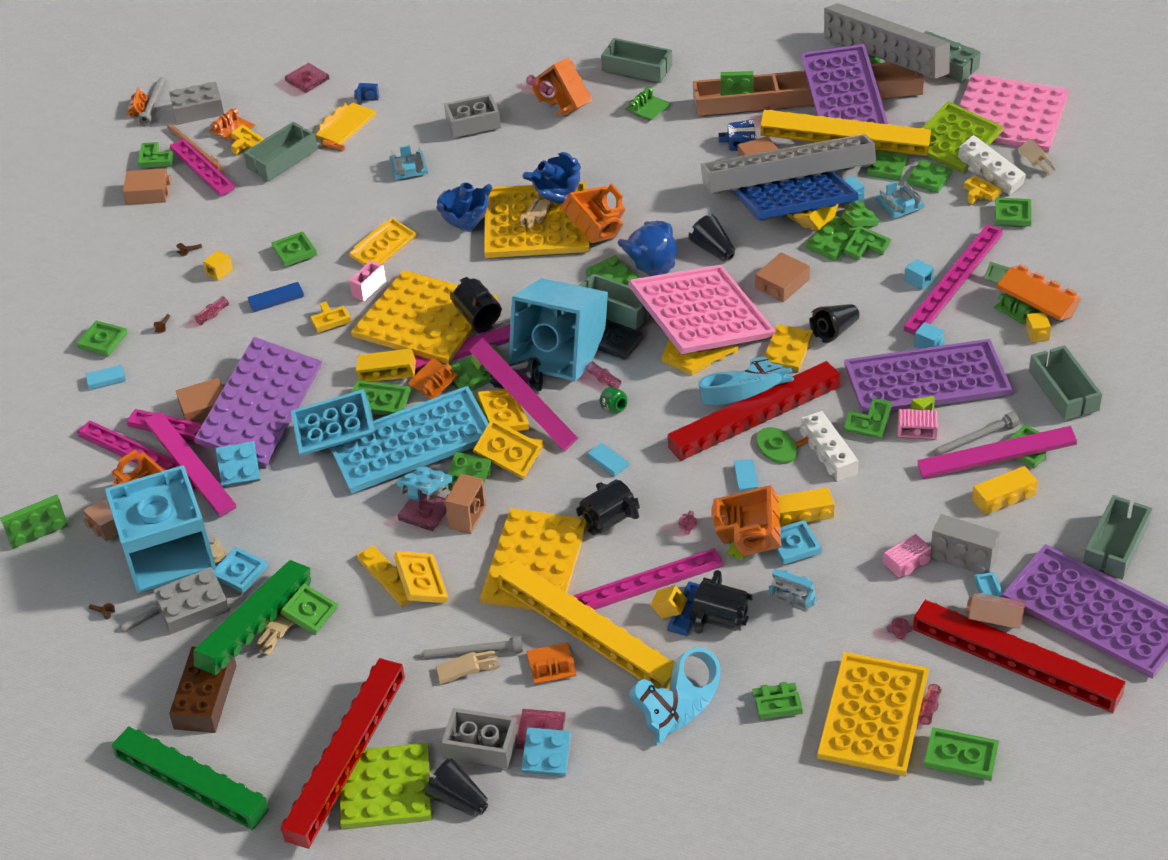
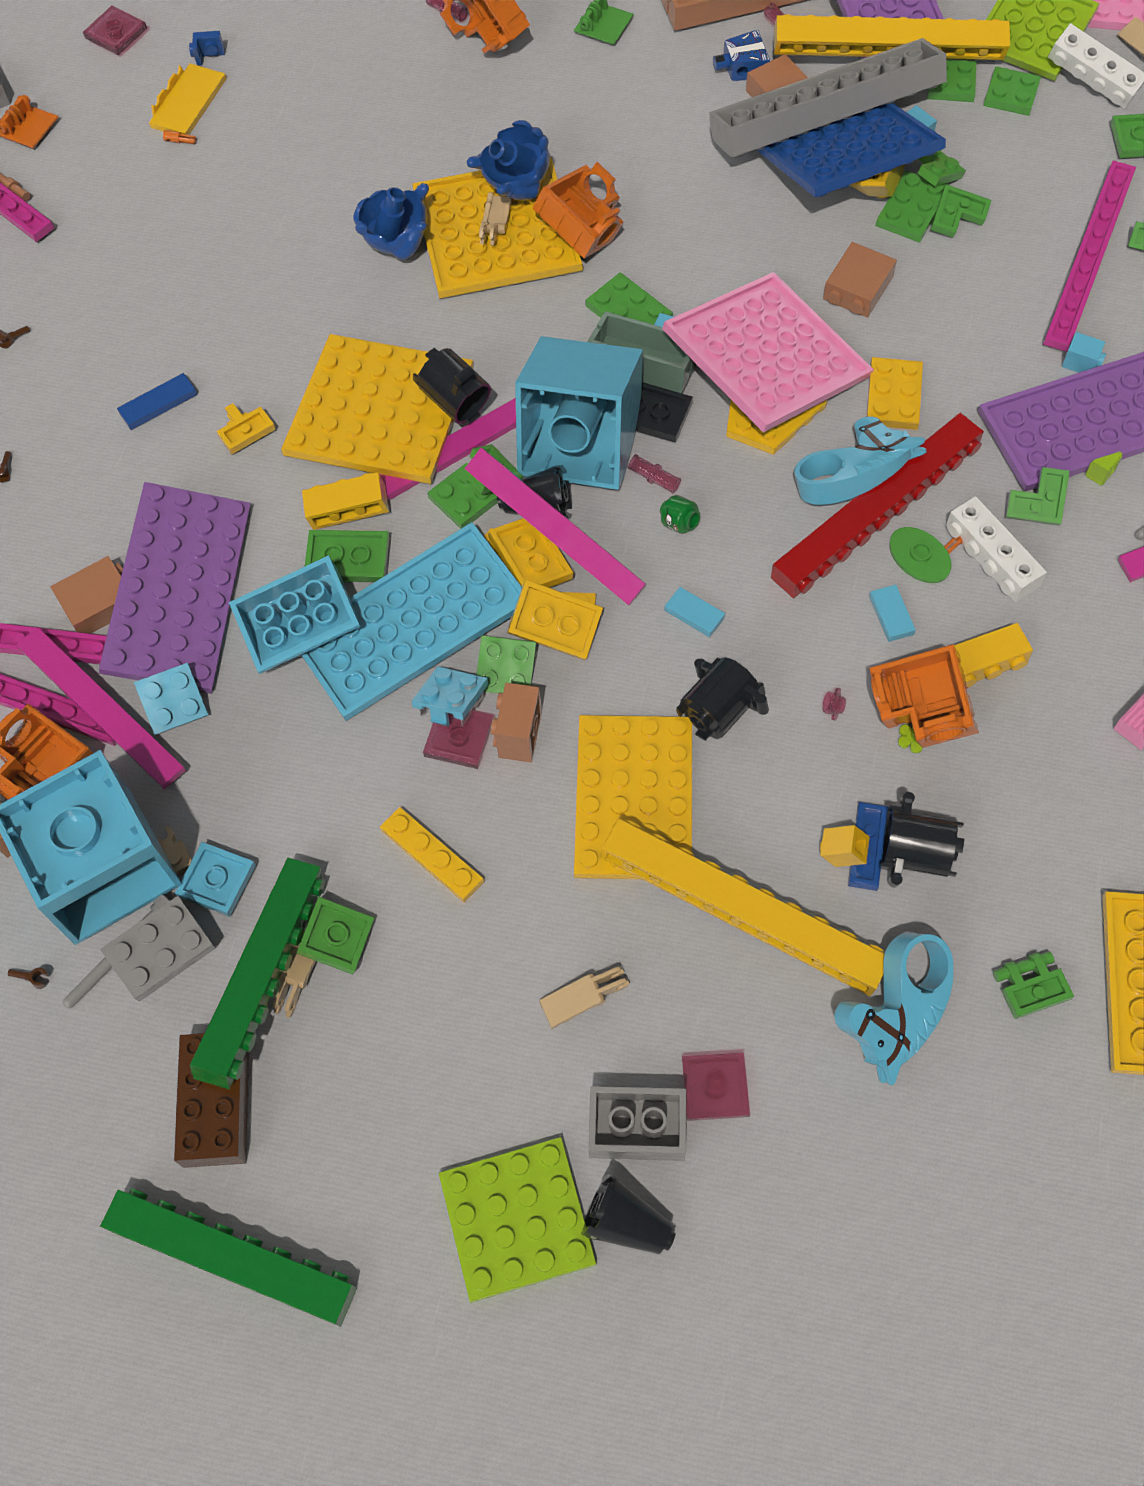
camera: 10 degrees left, 20 degrees up
clear pink pin [194,296,229,325] -> none
yellow brick [203,250,233,281] -> none
yellow hinge [231,124,264,155] -> none
sand green piece [244,121,318,181] -> none
bright green plate [271,231,317,267] -> none
red brick [281,658,405,849] -> none
yellow piece [349,218,416,266] -> none
bright pink brick [349,261,386,301] -> none
medium azure piece [389,145,428,180] -> none
yellow plate [393,551,448,603] -> none
orange hinge [408,358,458,399] -> none
light grey piece [422,635,523,658] -> none
light grey brick [444,94,501,138] -> none
medium azure plate [521,727,571,776] -> none
orange hinge [526,642,576,684] -> none
dark pink tile [573,548,723,610] -> none
blue piece [617,220,677,276] -> none
black cone [688,214,735,261] -> none
piece [768,568,817,611] -> none
medium azure plate [775,520,821,565] -> none
black cone [809,304,860,343] -> none
piece [876,181,924,219] -> none
bright pink brick [897,409,937,439] -> none
medium azure brick [905,259,934,290] -> none
yellow hinge [963,175,1002,204] -> none

